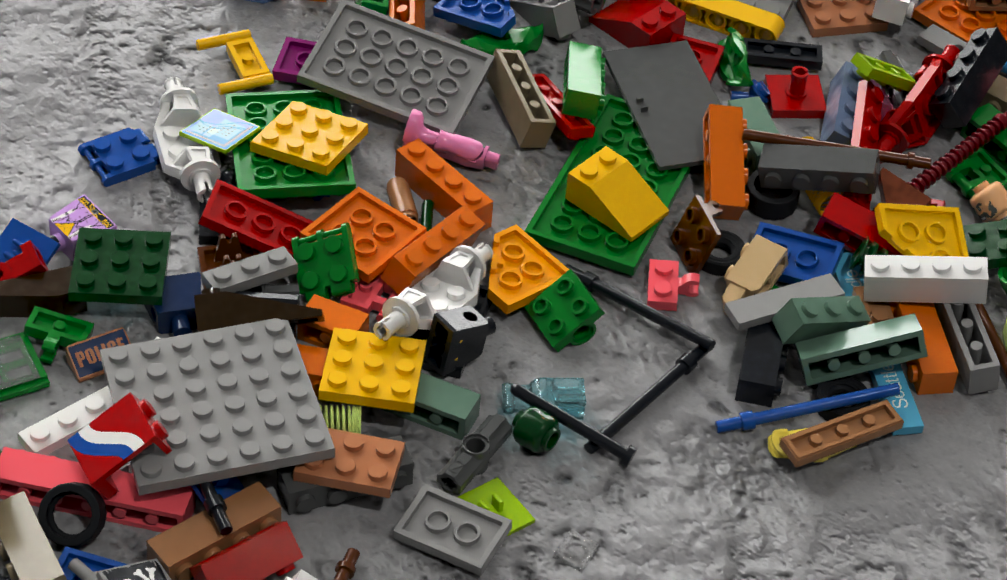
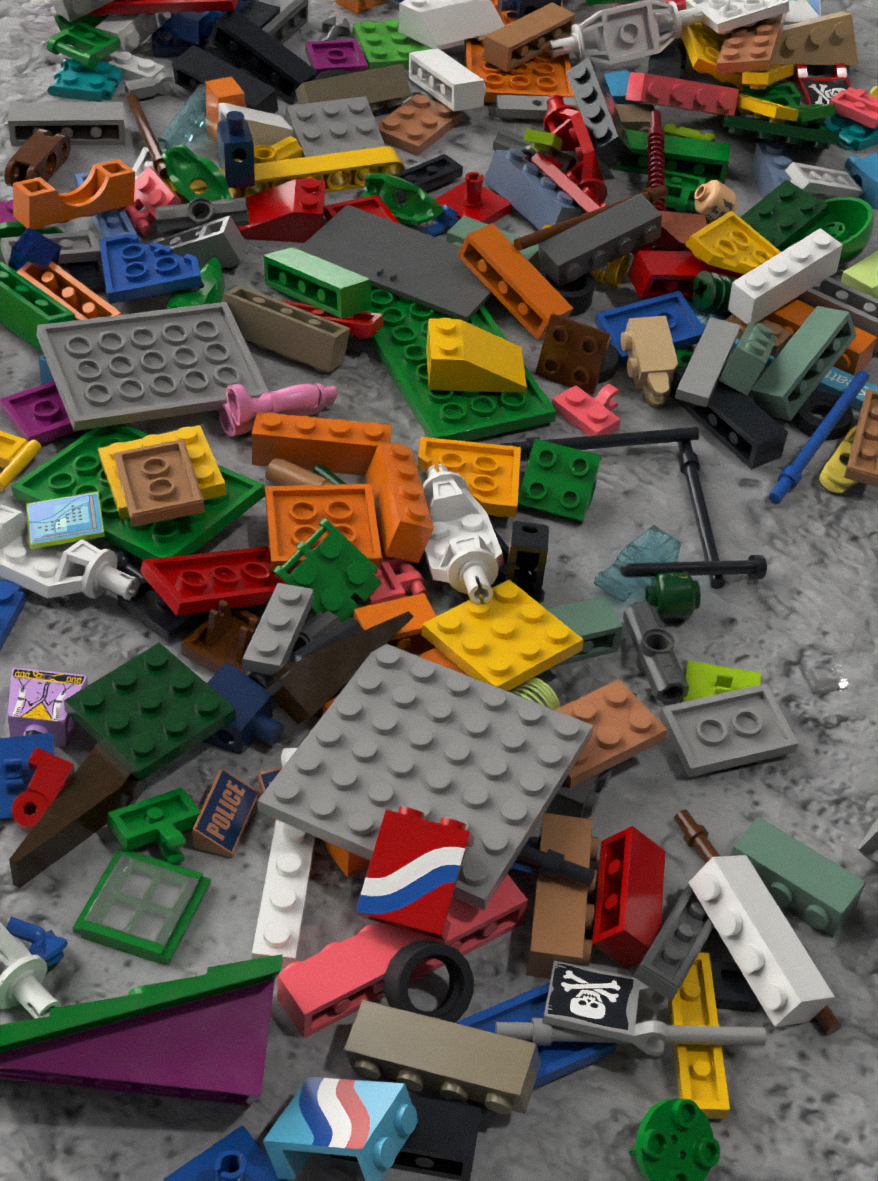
camera: 45 degrees left, 0 degrees up
none -> medium nougat tile [114,439,205,527]

